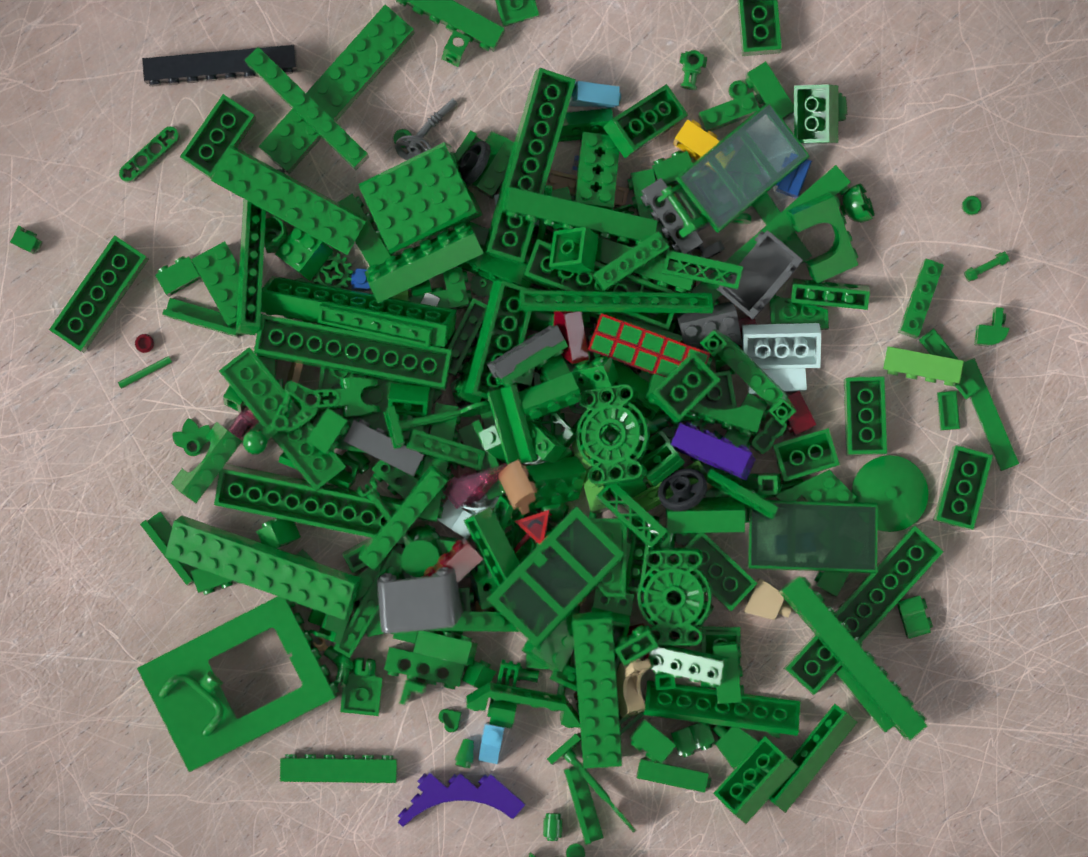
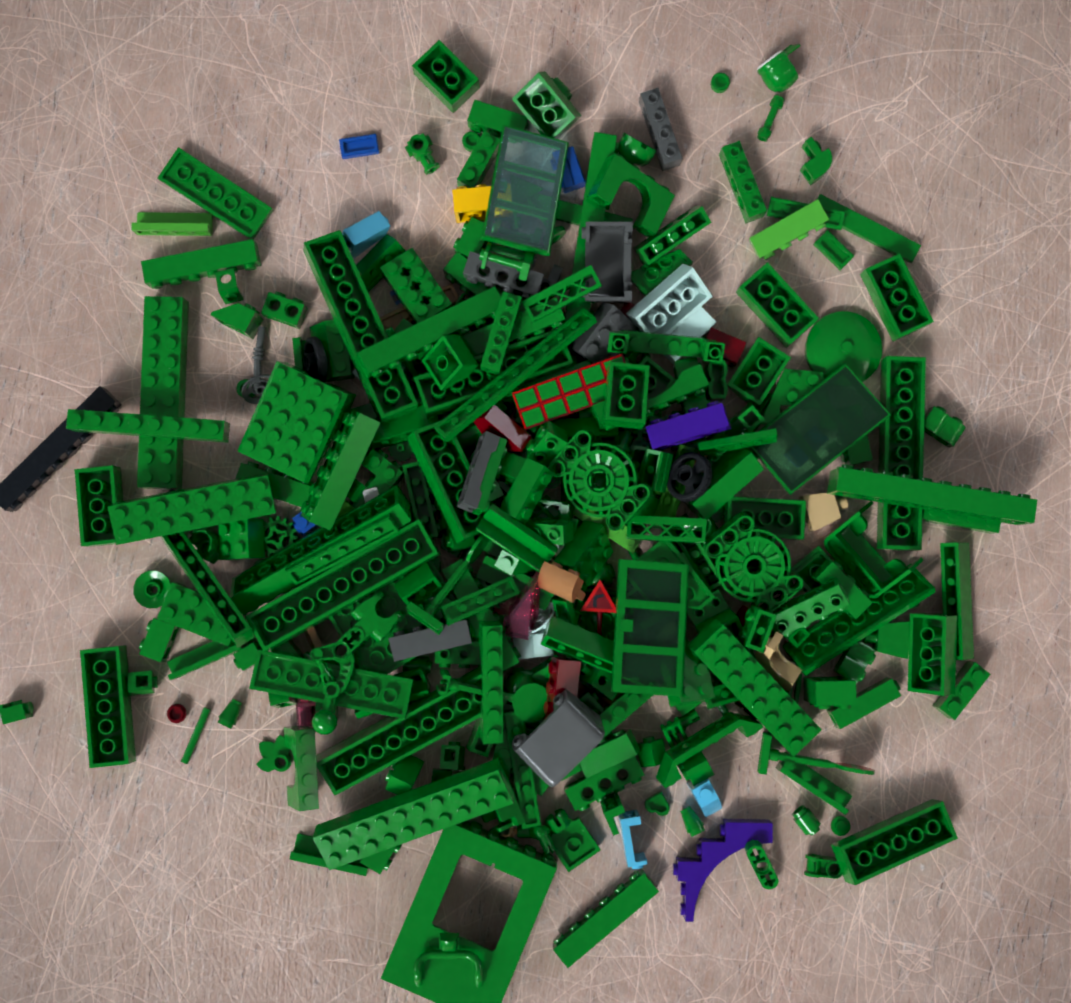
camera: 40 degrees left, 0 degrees up
green beam [119,126,180,183] -> none
green brick [307,408,350,454] -> none
green brick [603,84,688,158] -> none
none -> green brick [128,670,158,697]
none -> green dish [133,571,171,609]
none -> green slope [211,303,264,340]
none -> green cone [218,698,243,729]
none -> green brick [233,642,262,671]
none -> green brick [261,291,308,329]
none -> blue tile [339,134,380,159]
none -> green brick [440,742,465,771]
none -> medium azure panel [618,809,648,869]
none -> dark grey brick [639,88,682,171]
none -> green beam [745,840,779,890]
none -> green piece [757,44,801,92]
none -> green windscreen [824,501,924,598]
none -> green brick [932,661,991,720]

